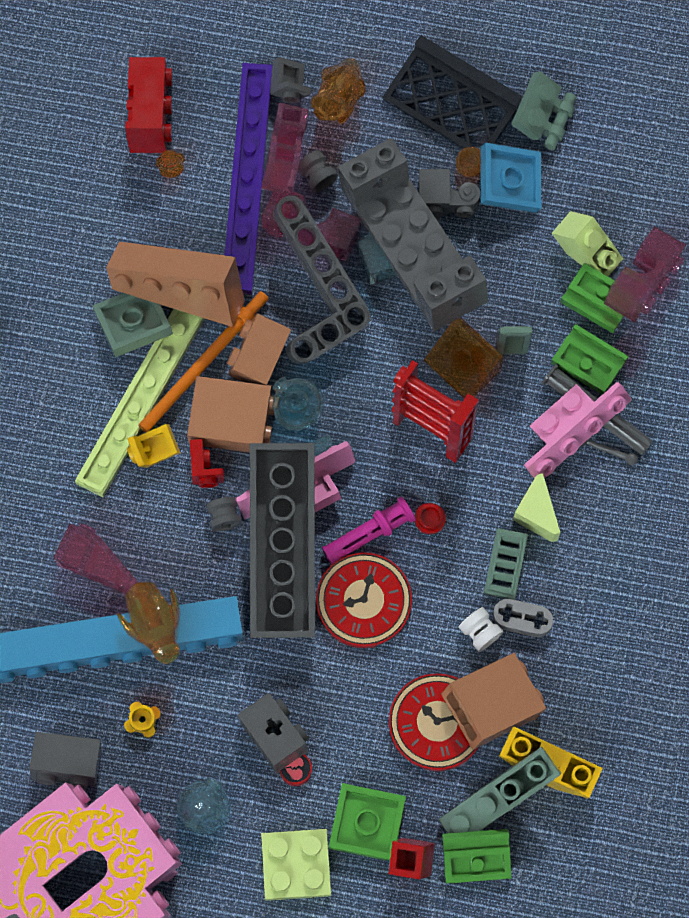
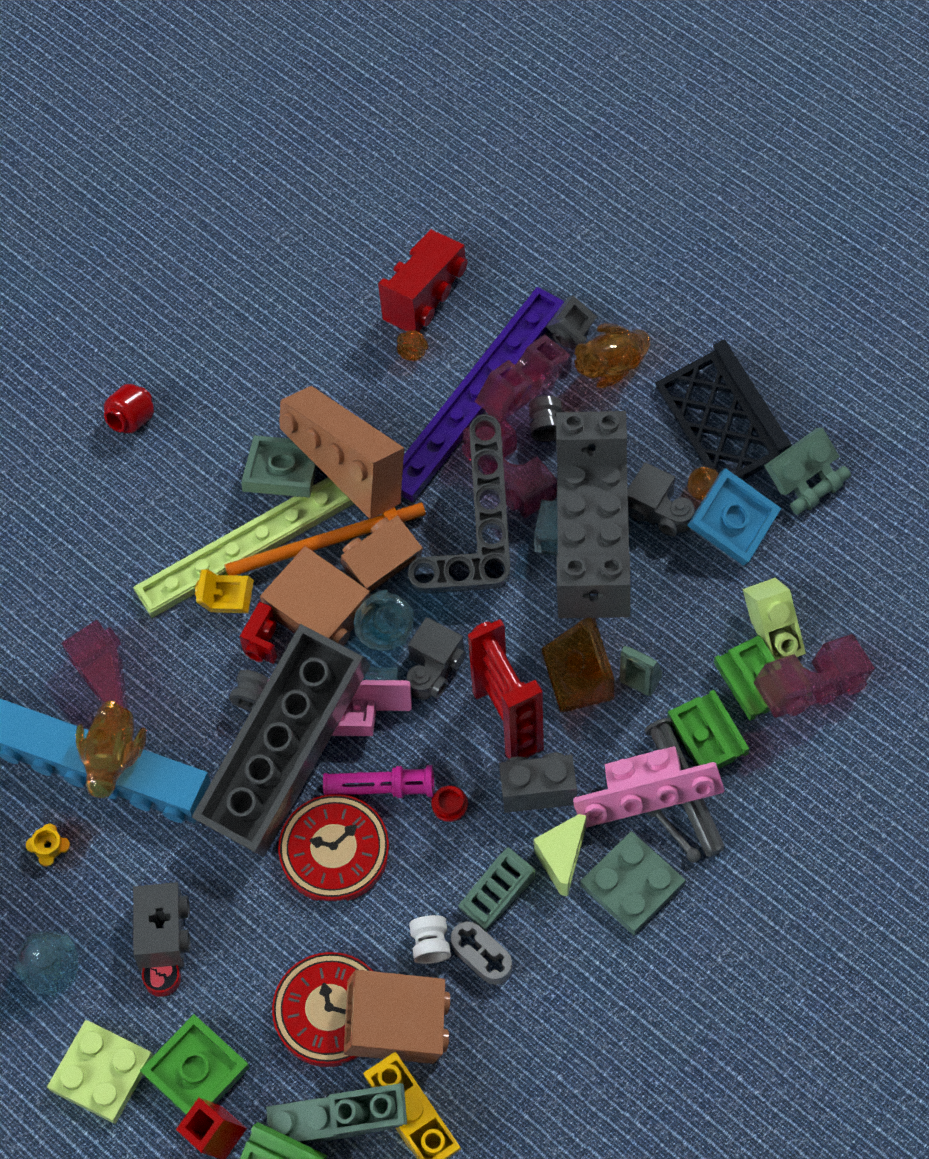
camera: 35 degrees right, 10 degrees down
none -> dark grey brick [407,617,466,700]
none -> dark grey brick [499,752,577,813]
none -> sand green plate [580,831,686,936]

